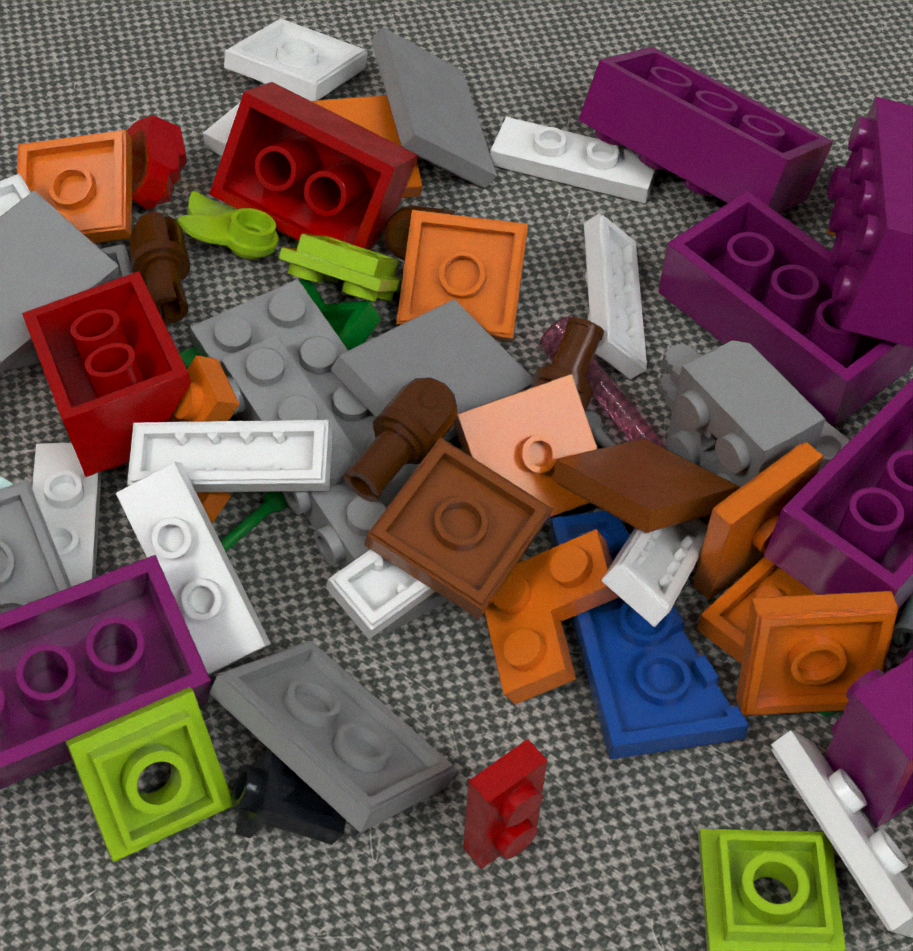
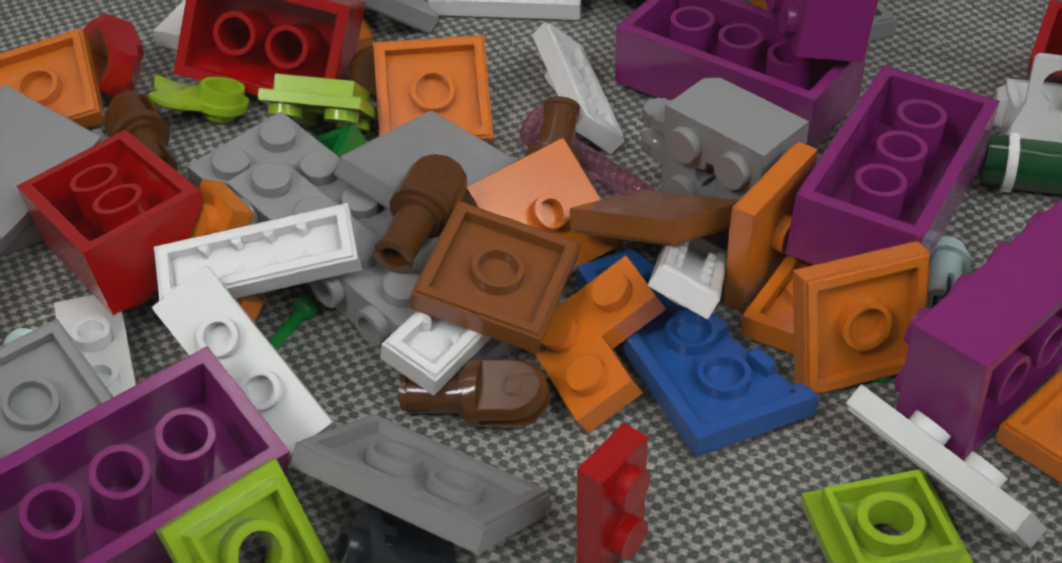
camera: 10 degrees left, 10 degrees down
none -> reddish brown arm [399,359,551,428]

